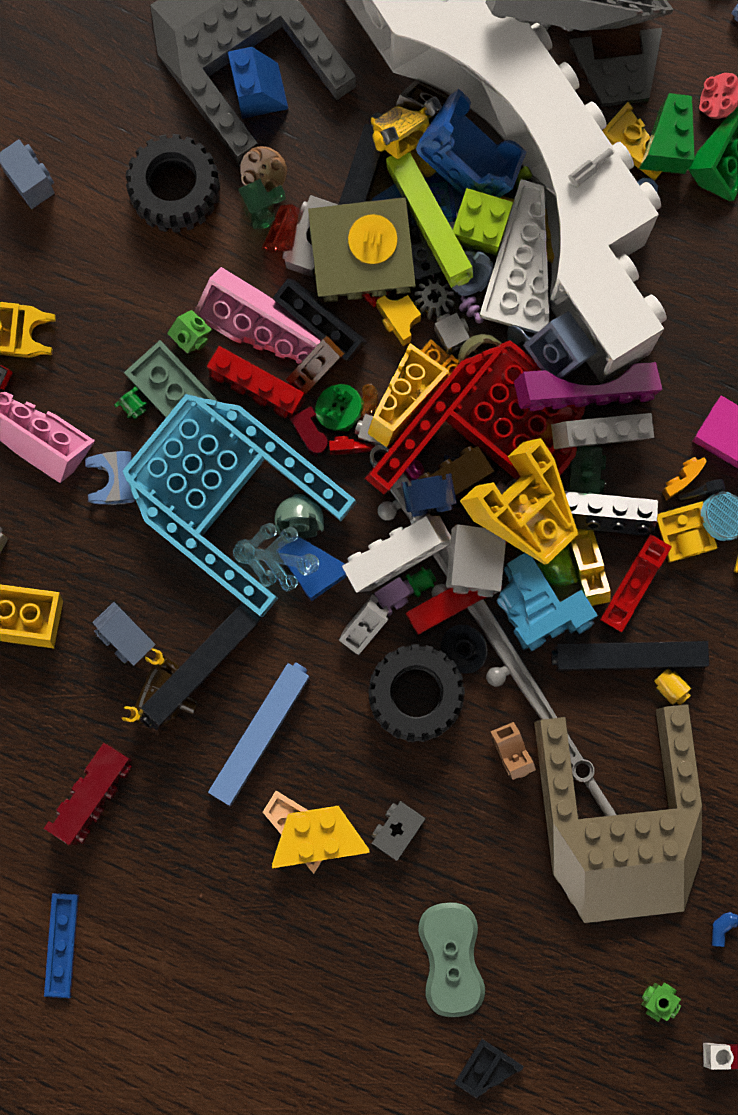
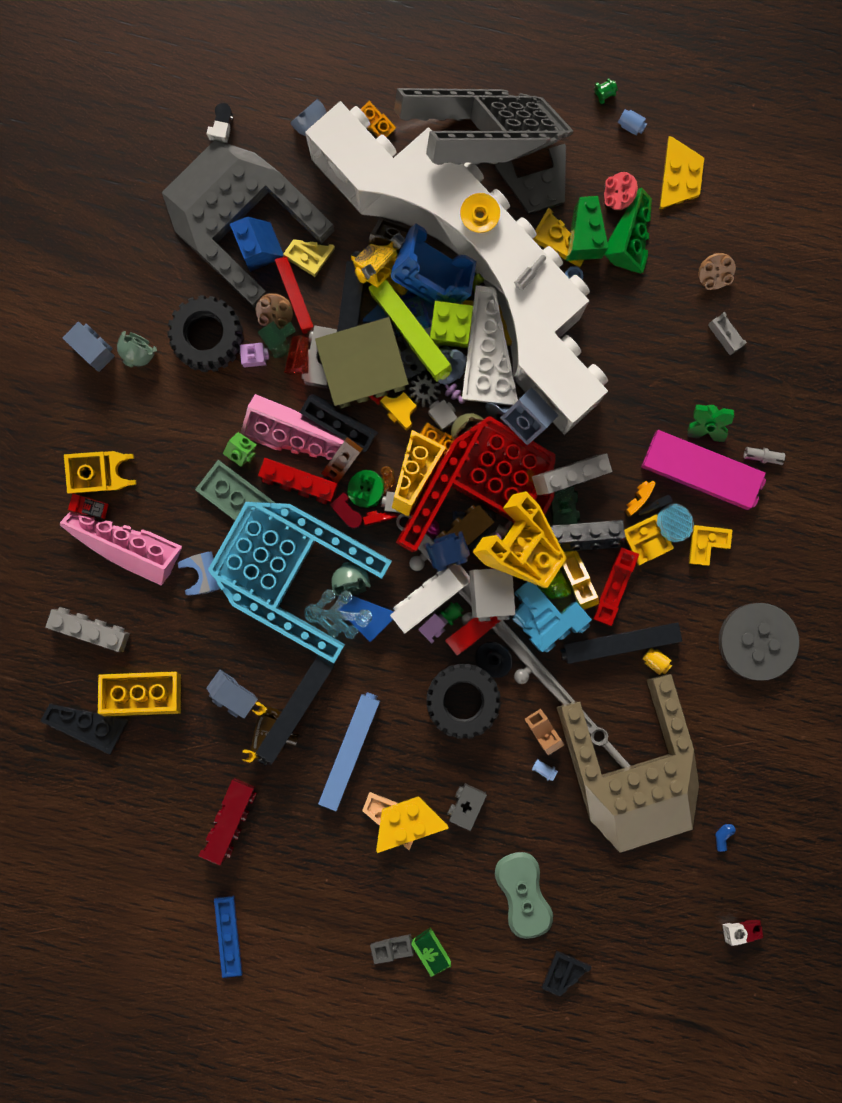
camera: 10 degrees left, 5 degrees up
green brick [114,387,147,419] -> none
light grey hinge [339,594,389,655] -> none
yellow piece [348,214,397,264] -> none
magenta arch [514,362,662,411] -> none
bright green brick [641,983,681,1022] -> none
none -> sand green cylinder [117,331,157,367]
none -> lavender brick [240,343,269,367]
none -> red slope [275,257,313,334]
none -> light yellow wing [283,240,335,277]
none -> dark grey slope [370,934,415,964]
none -> piece [411,928,451,977]
none -> yellow dish [460,193,500,233]
none -> light blue pin [532,759,558,781]

